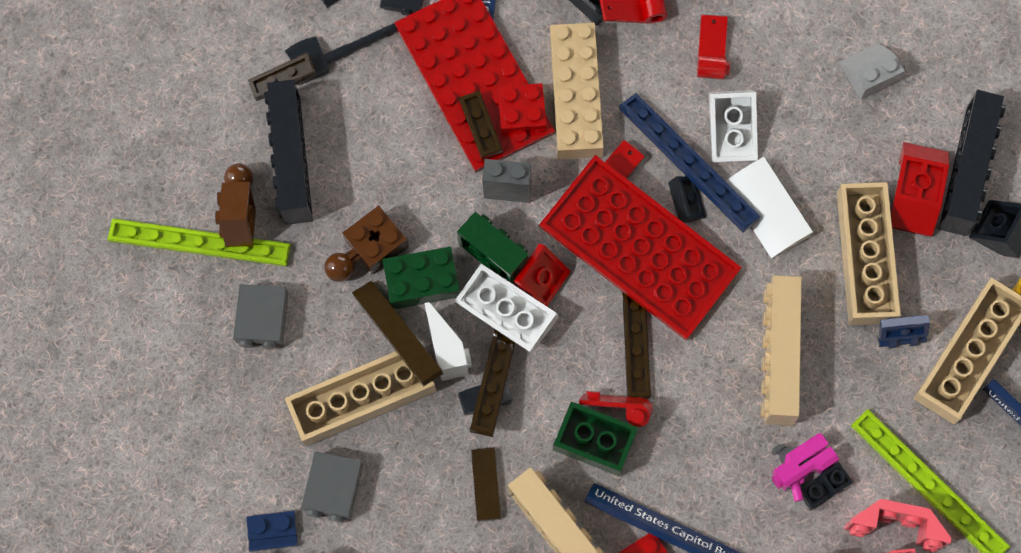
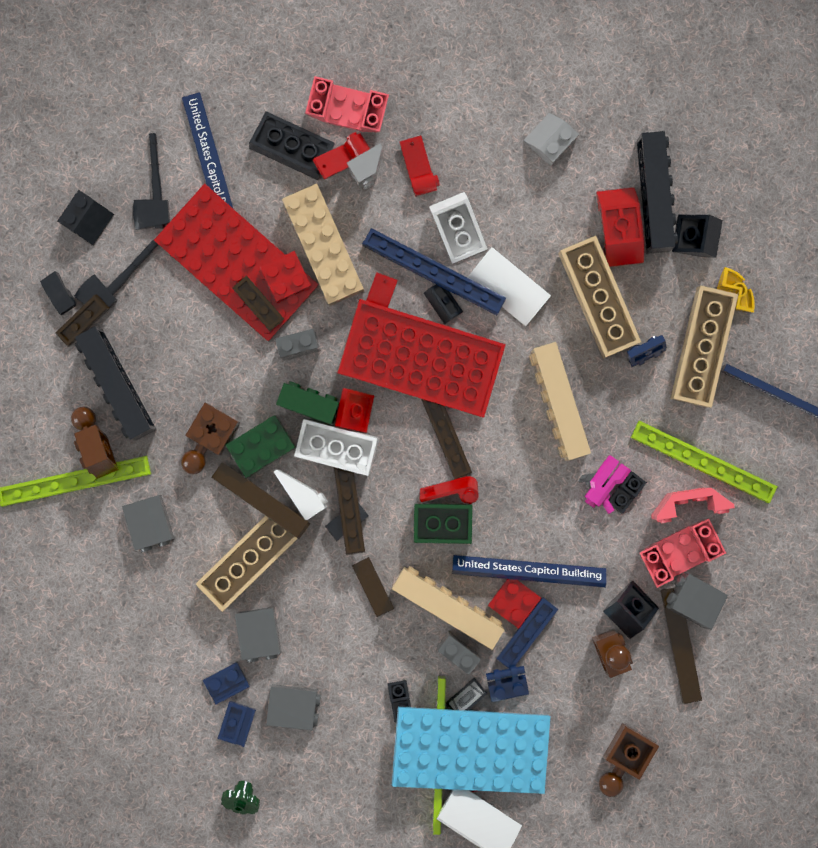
camera: 20 degrees left, 15 degrees up
none -> black slope [40,271,77,316]
none -> light grey slope [347,143,383,189]

